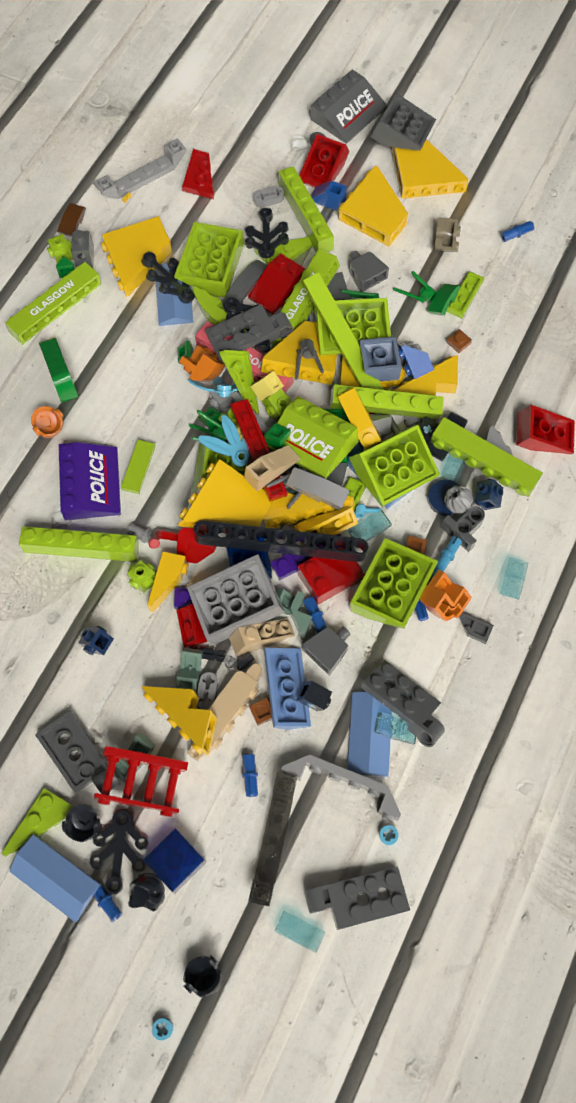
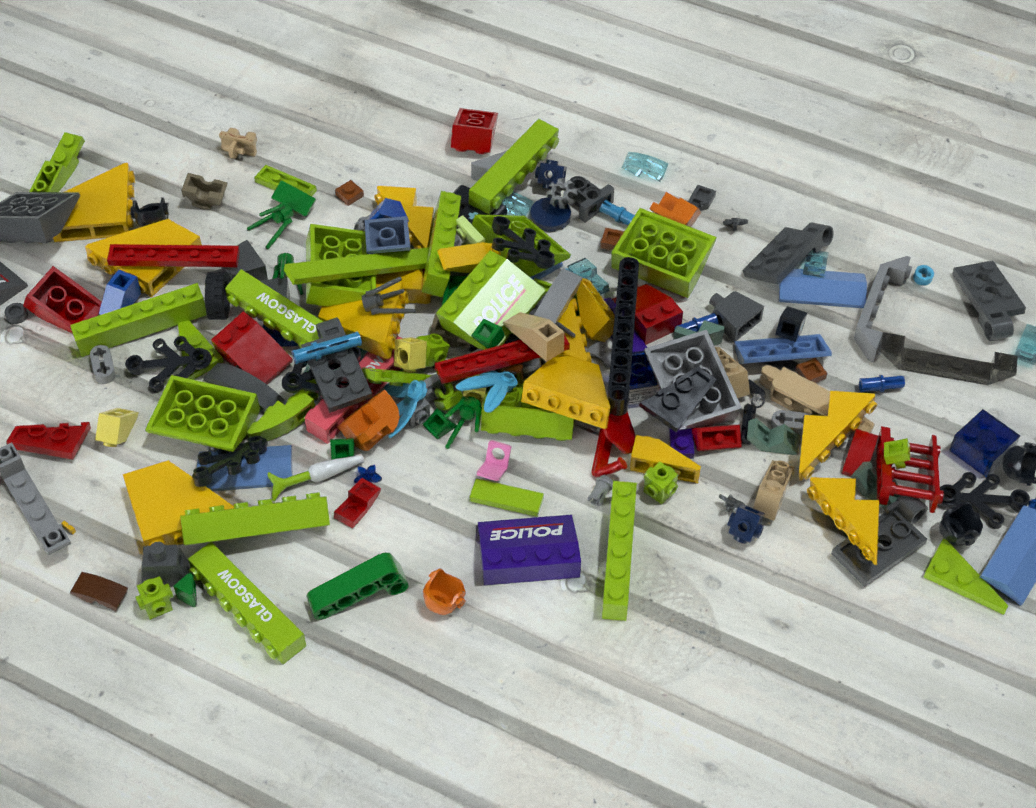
camera: 90 degrees left, 15 degrees down
blue axle [501,221,535,242] -> none
none -> lime slope [29,132,85,192]
none -> light yellow slope [95,408,139,447]
none -> red plate [107,244,240,267]
none -> black cap [130,197,169,227]
none -> lime brick [180,492,330,545]
none -> black tyre [205,272,230,320]
none -> tan hips [219,127,257,159]
none -> piece [267,454,364,502]
none -> dark azure pin [292,331,362,364]
none -> red slope [334,478,381,528]
none -> clear blue plant [354,465,382,483]
none -> yellowish green wing [456,216,485,245]
none -> bright pink bracket [477,440,512,481]
none -> black plant [492,216,555,269]
none -> black wing [639,366,717,433]
none -> dark grey plant [719,494,744,512]
none -> dark grey plant [723,218,748,231]
none -> tan slope [753,460,794,521]
none -> yellow slope [807,477,879,565]
none -> red slope [841,429,879,477]
none -> lime tile [884,438,910,469]

